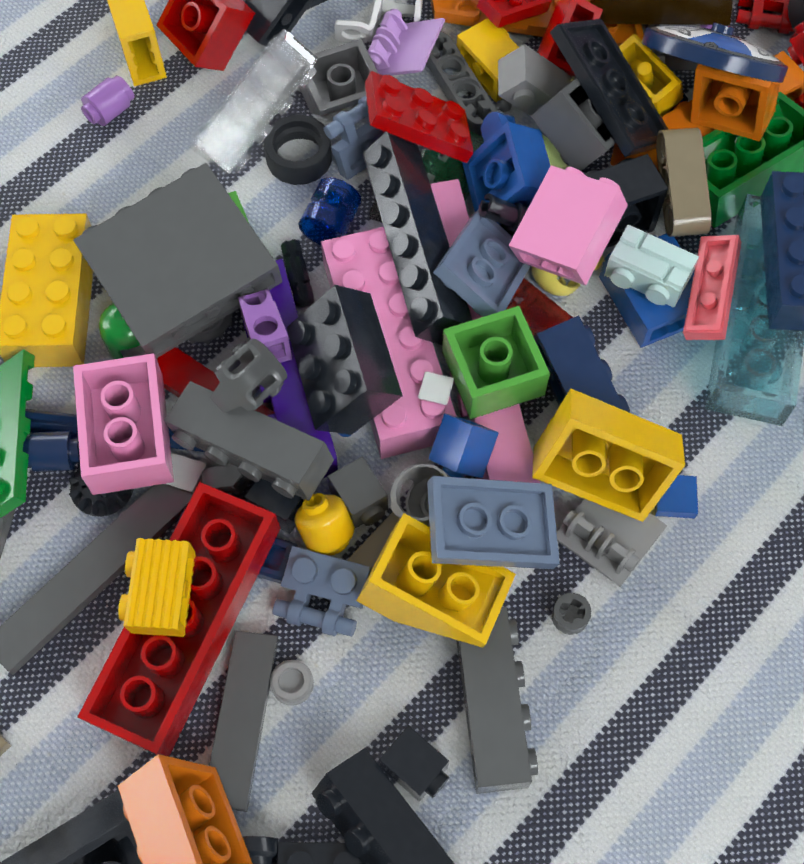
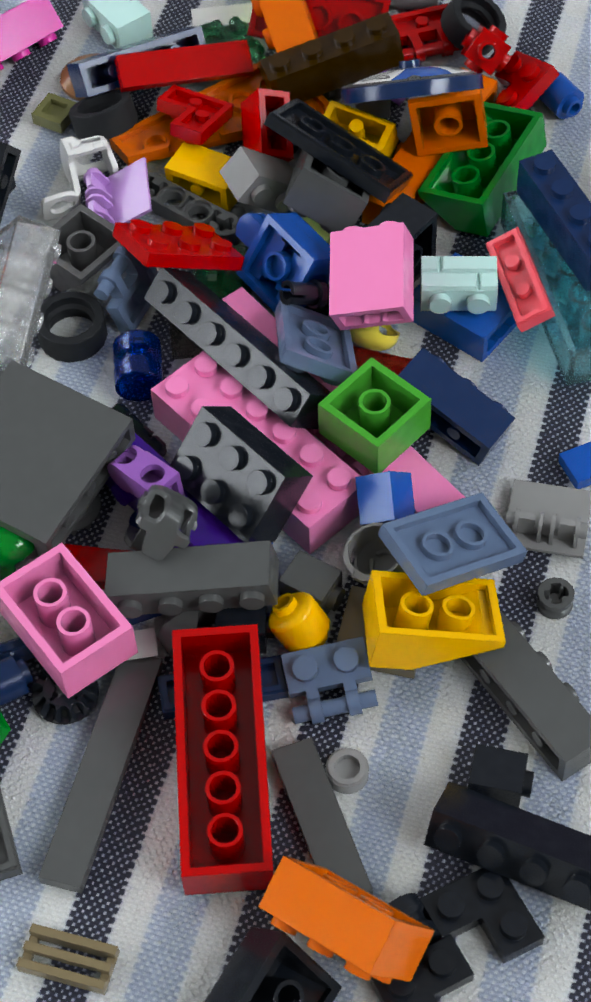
camera: 25 degrees left, 10 degrees down
yellow brick [118,538,196,637] -> none
white sticker [418,372,454,405] -> none
yellow brick [532,389,685,522] -> none
dark tan beam [656,128,711,237] -> none

